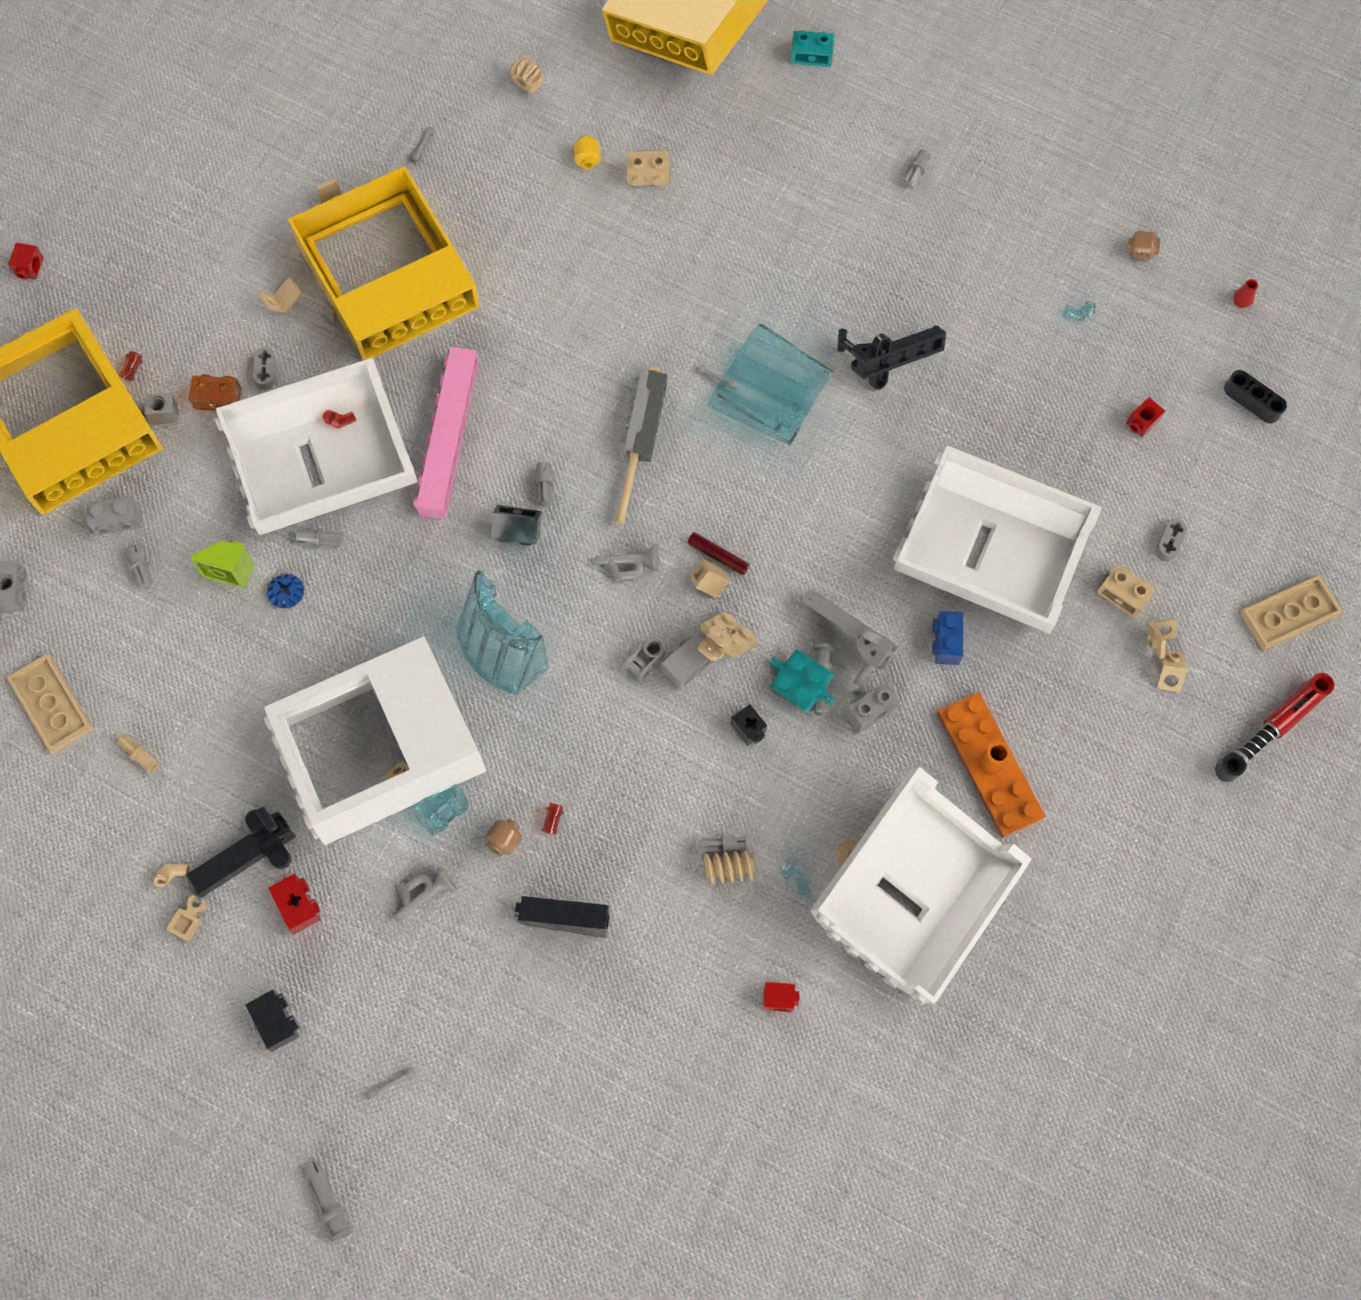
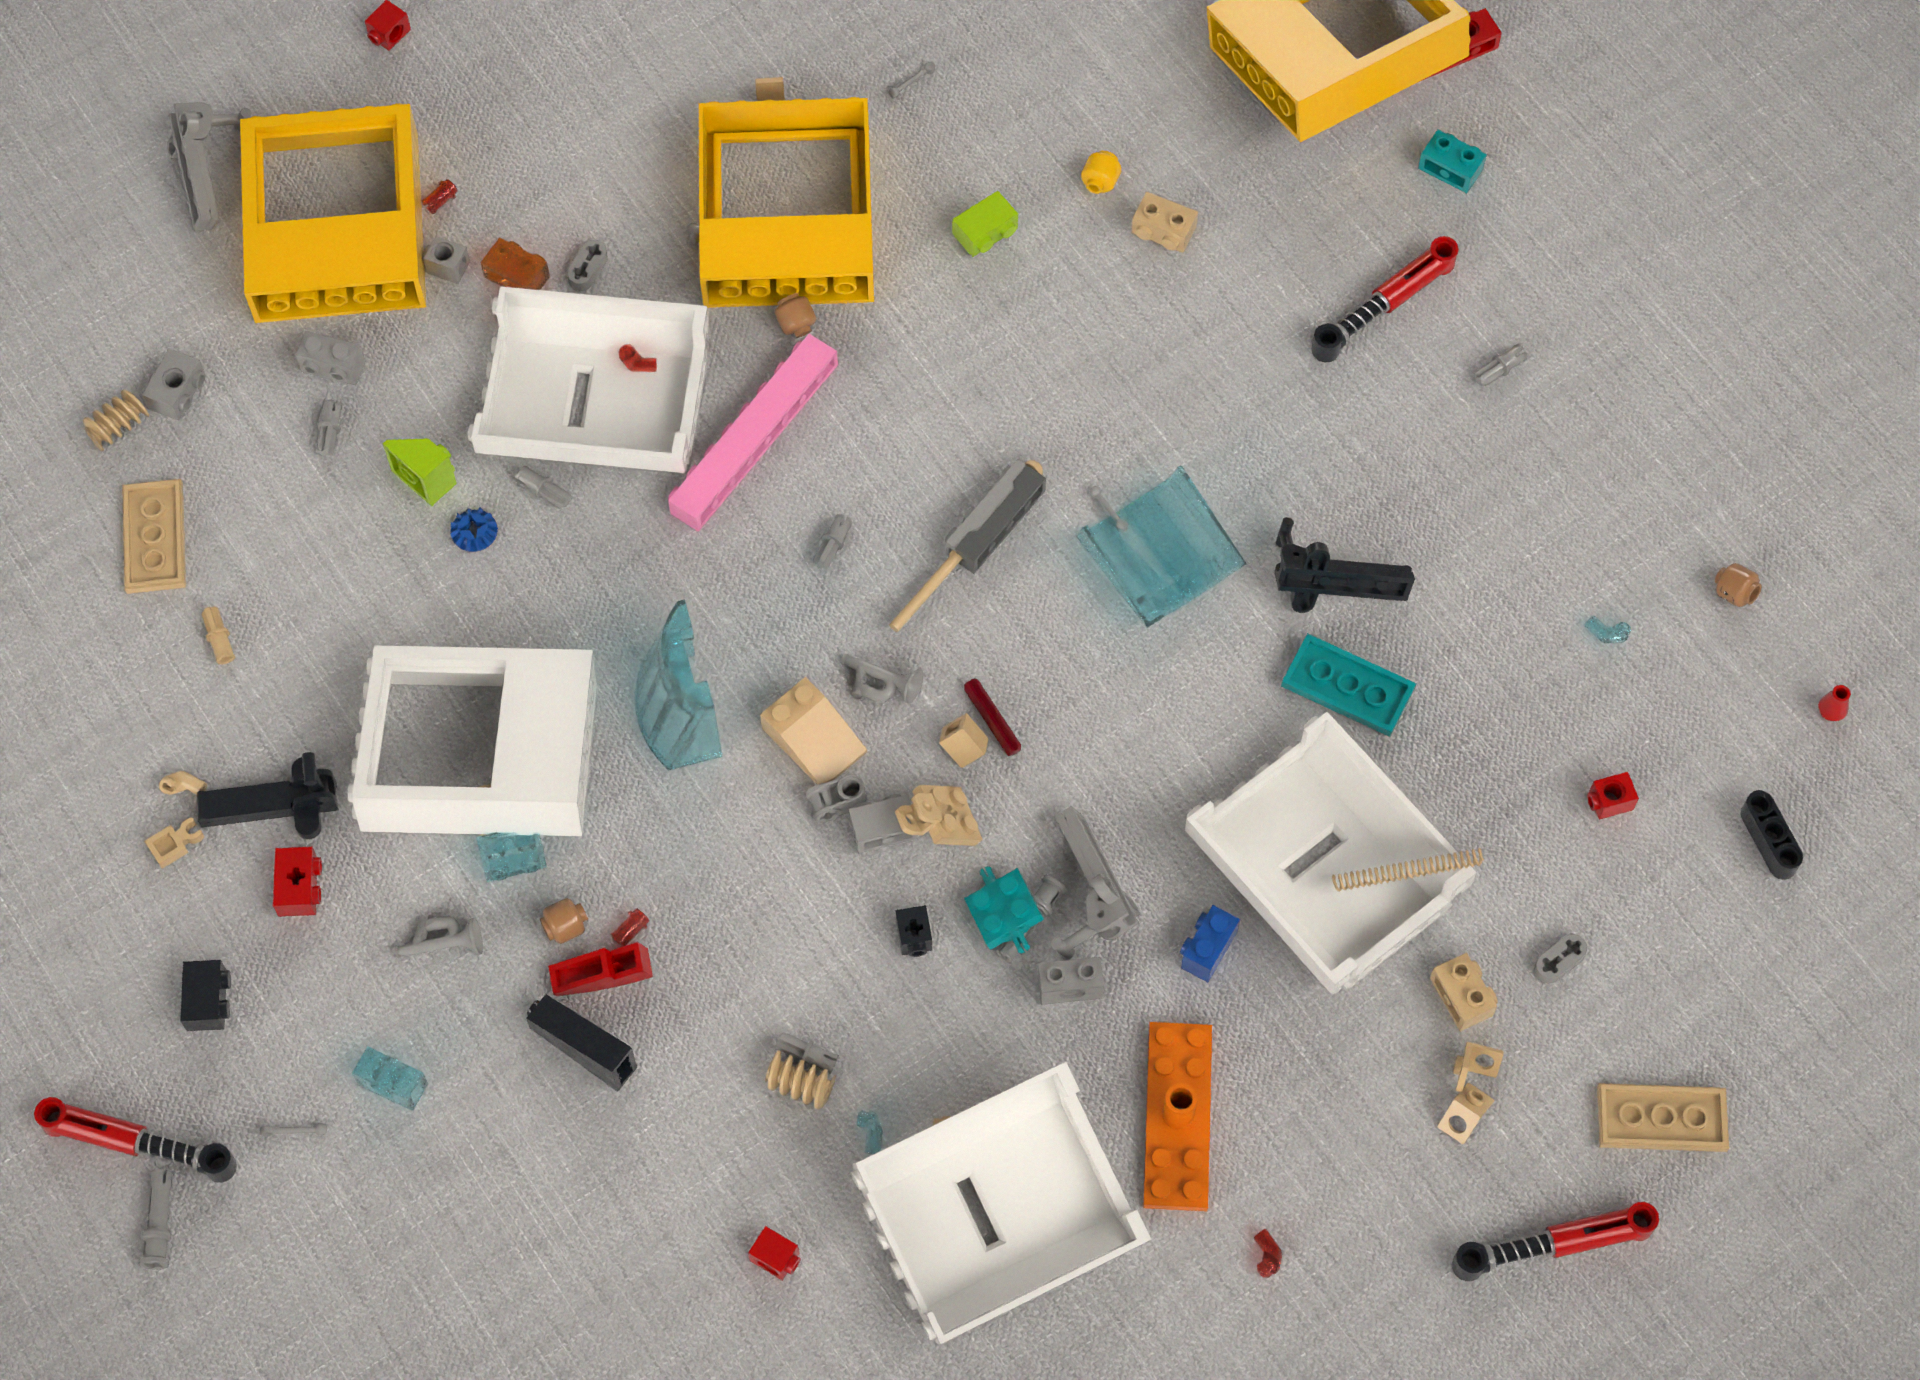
camera: 30 degrees right, 5 degrees down
tan bracket [257,278,303,314] -> none
black brick [491,505,542,546] -> none
tan gear [509,56,545,93] -> none
none -> piece [34,1097,237,1183]
none -> clear light blue brick [352,1046,428,1111]
none -> red slope [548,942,653,996]
none -> tan slope [760,677,867,785]
none -> medium nougat head [774,293,817,338]
none -> lime brick [952,190,1018,257]
none -> clear red arm [1254,1229,1282,1278]
none -> teal plate [1281,633,1417,737]
none -> piece [1311,236,1459,363]
none -> tan piece [1332,848,1484,892]

